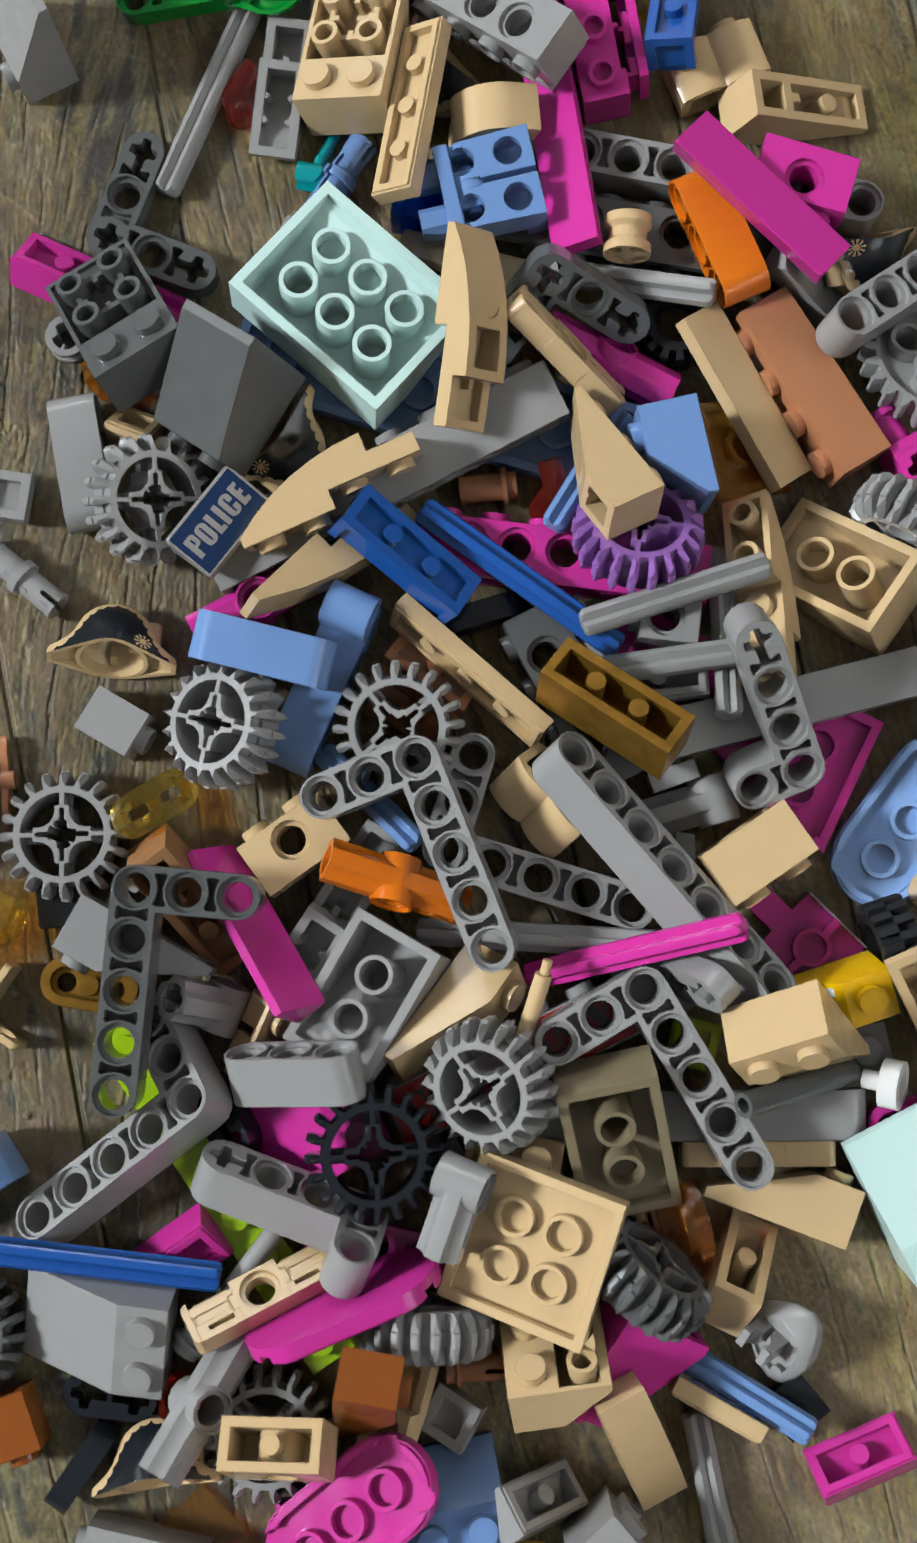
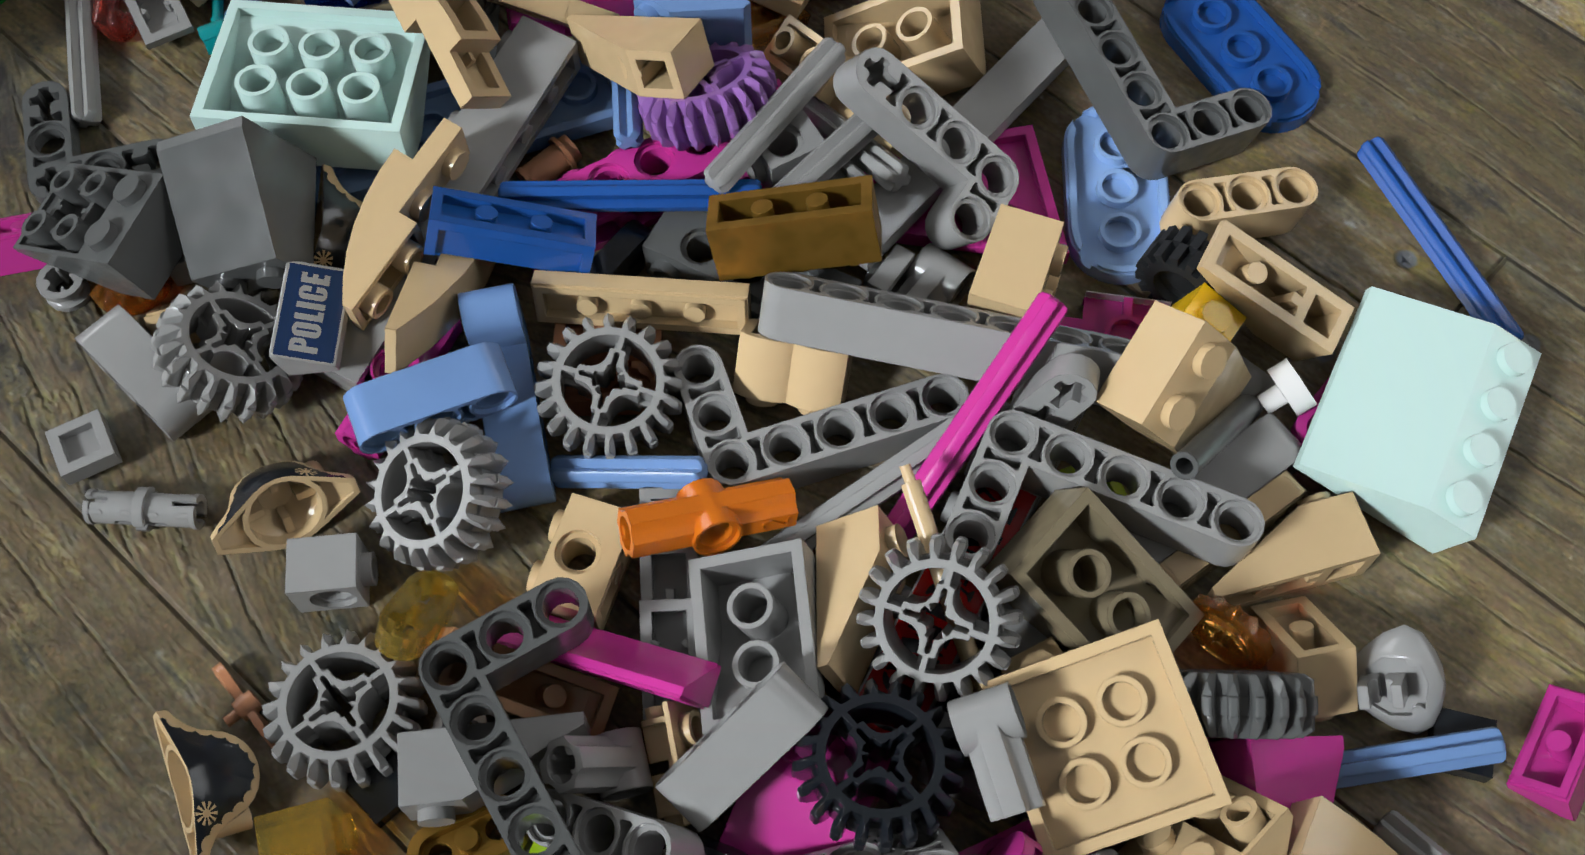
camera: 35 degrees left, 20 degrees down
light grey beam [299,735,518,972] -> none
clear red arm [529,457,566,518] -> none
tan tile [667,1372,769,1444] -> none

